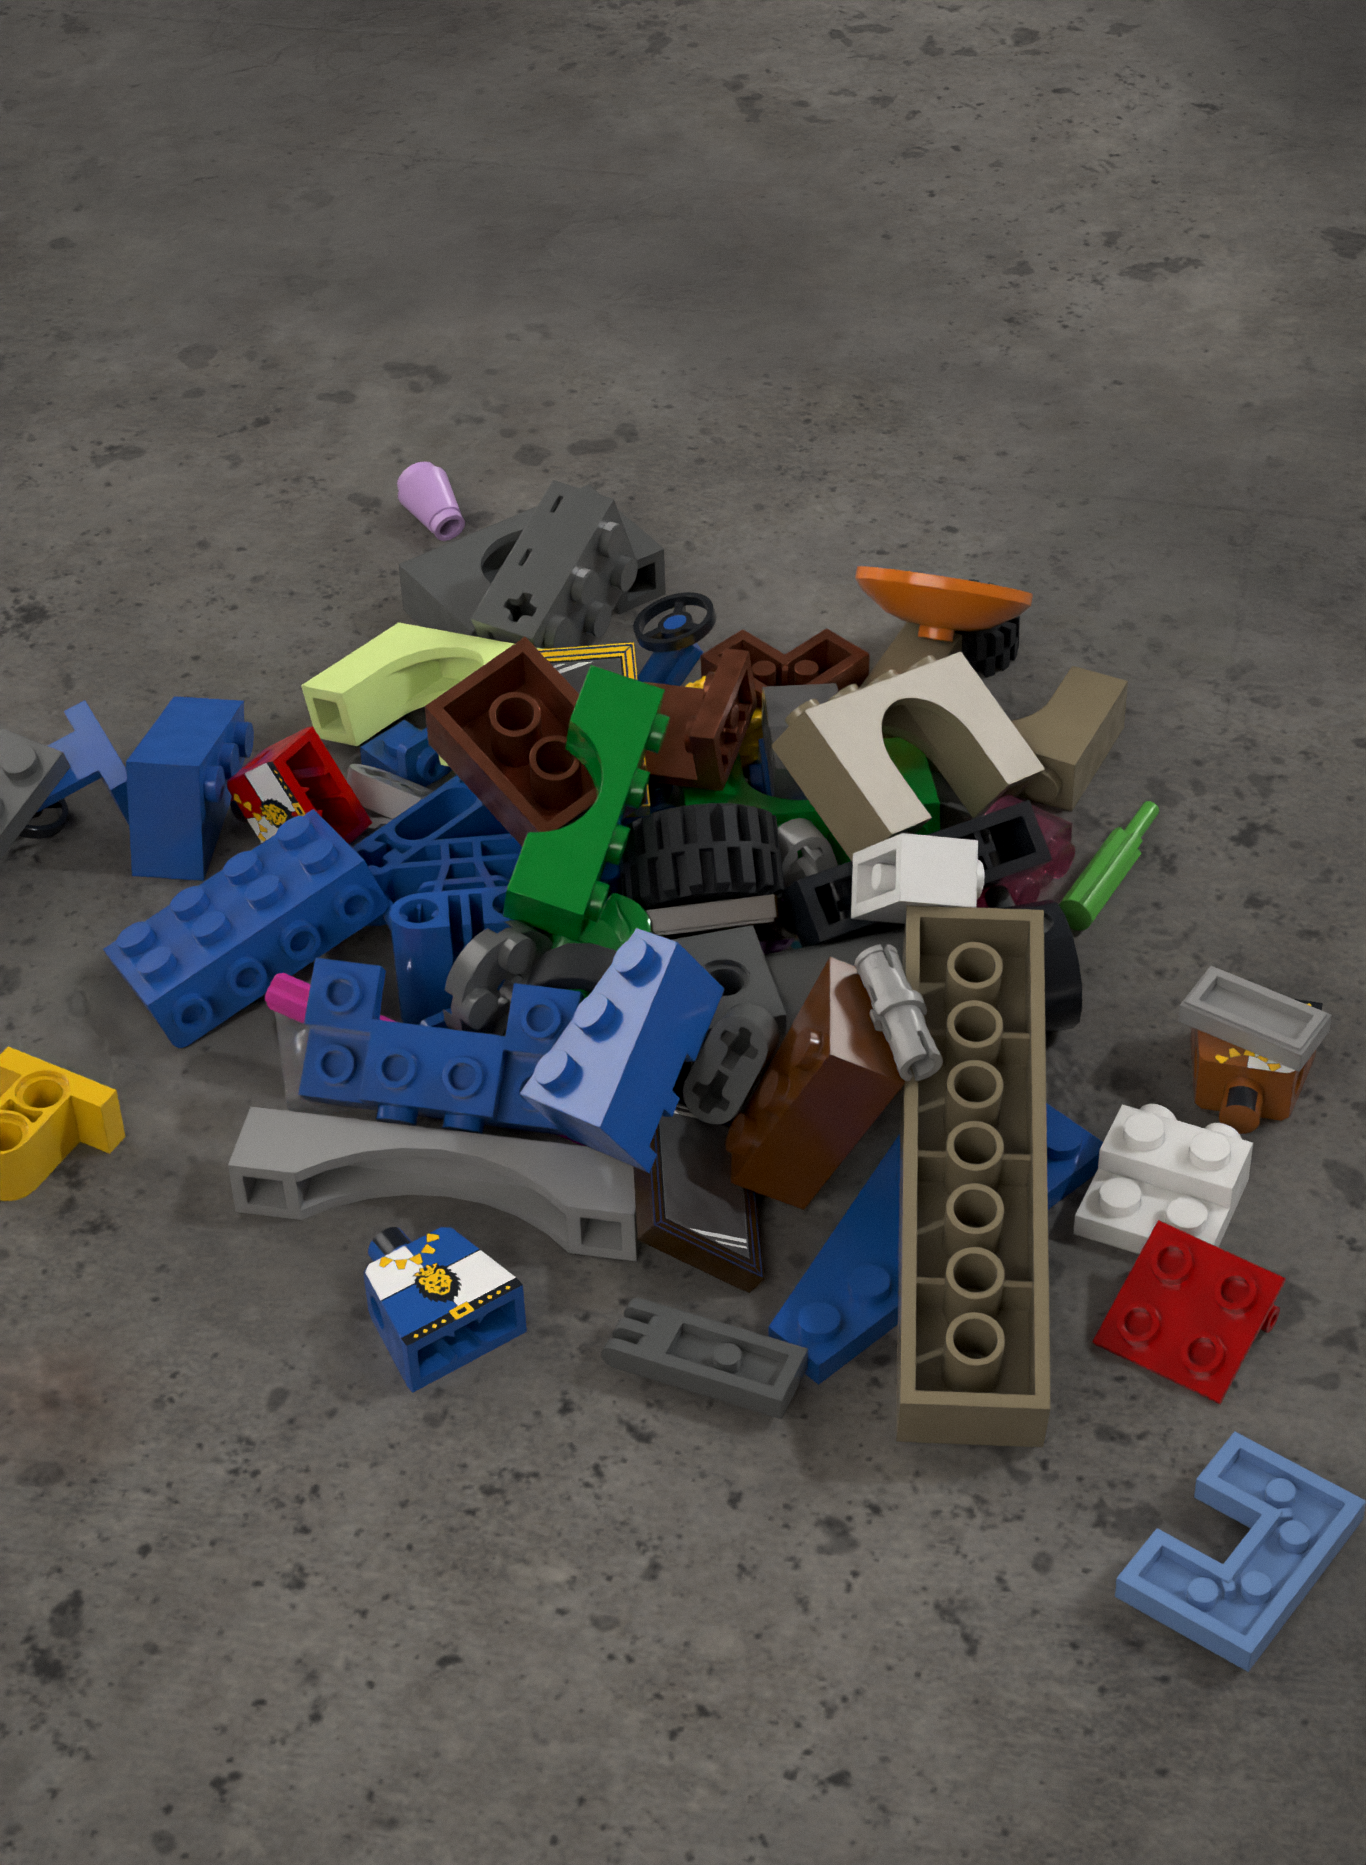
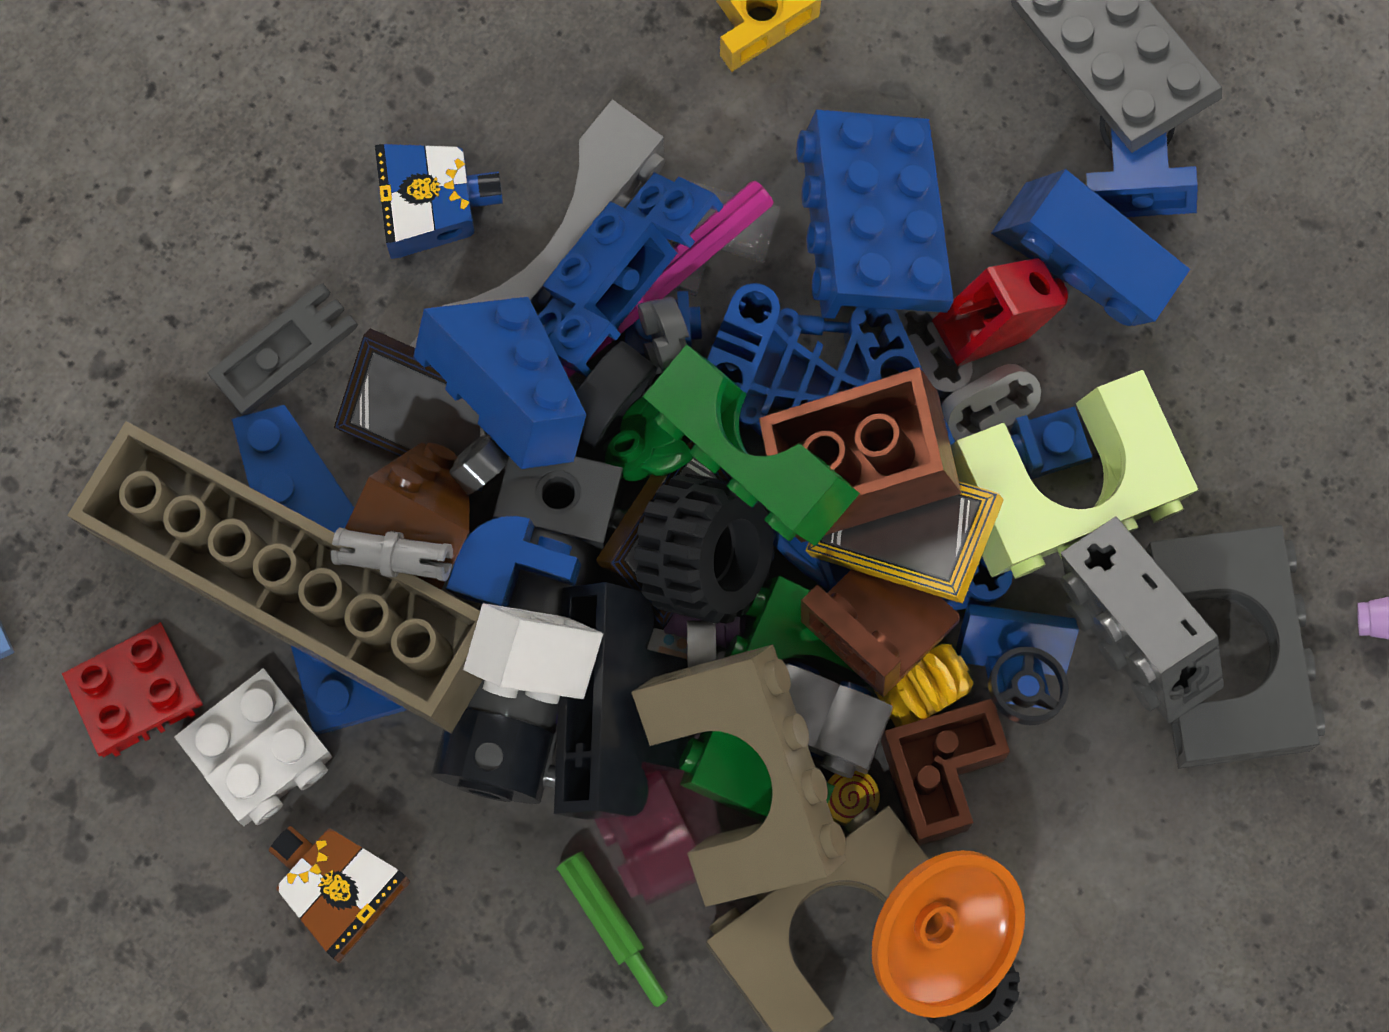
camera: 115 degrees right, 35 degrees up
light grey tile [1178,966,1332,1072] -> none
none -> blue brick [446,516,582,607]

